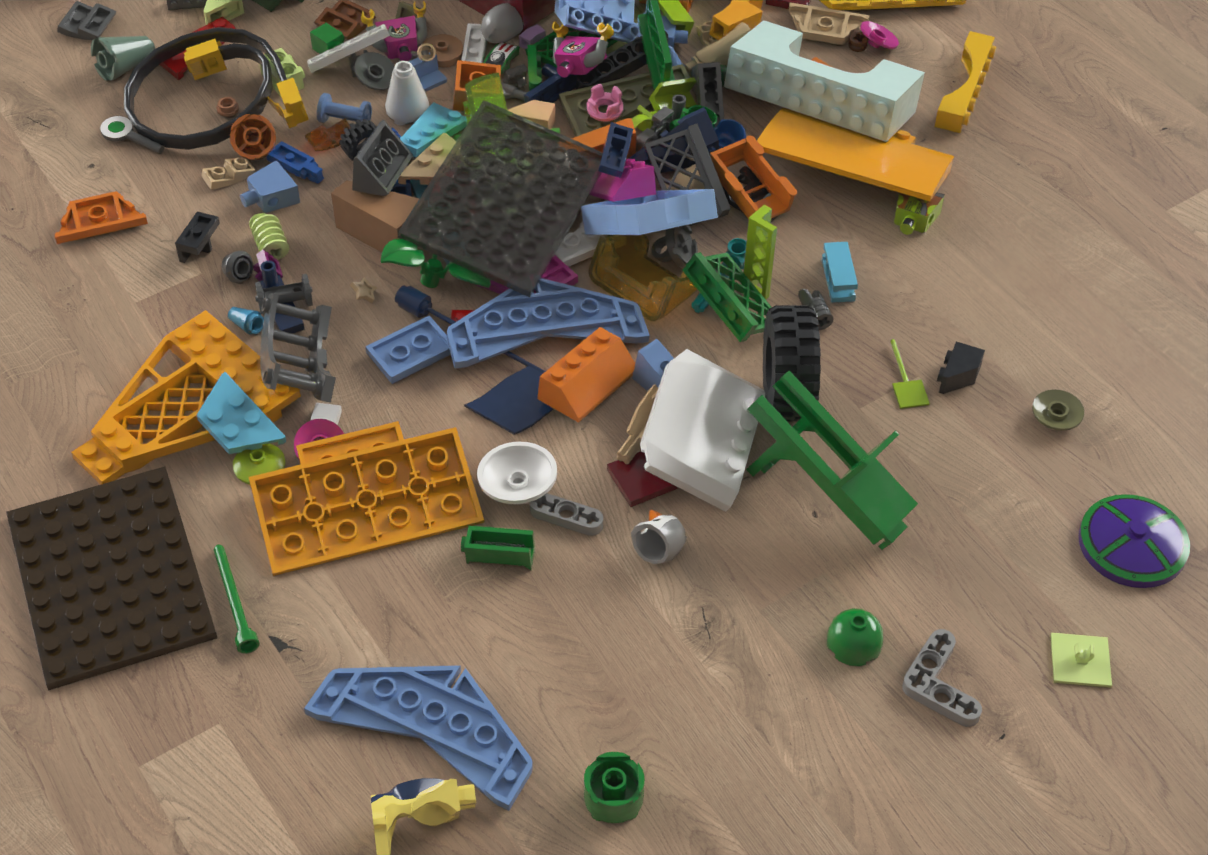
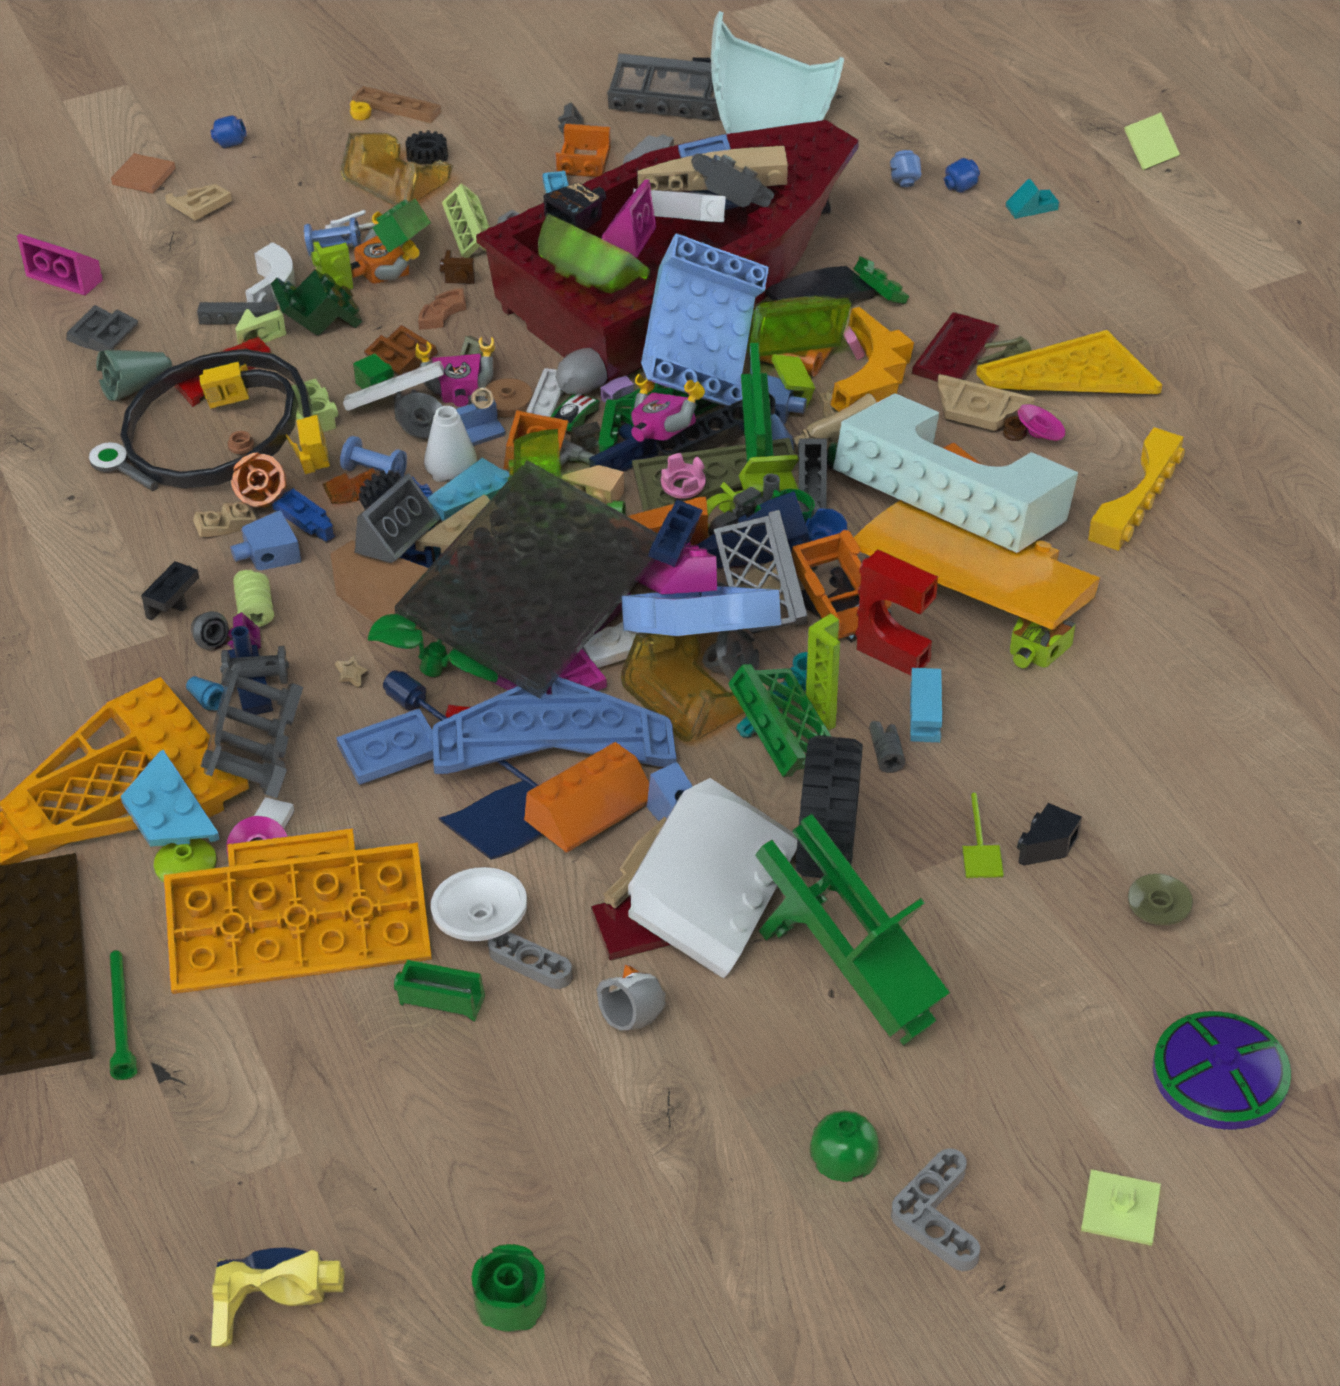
camera: 10 degrees right, 5 degrees down
orange wing [54,191,148,244] -> none
medium blue wing [304,665,533,811] -> none
none -> red arch [855,549,938,676]

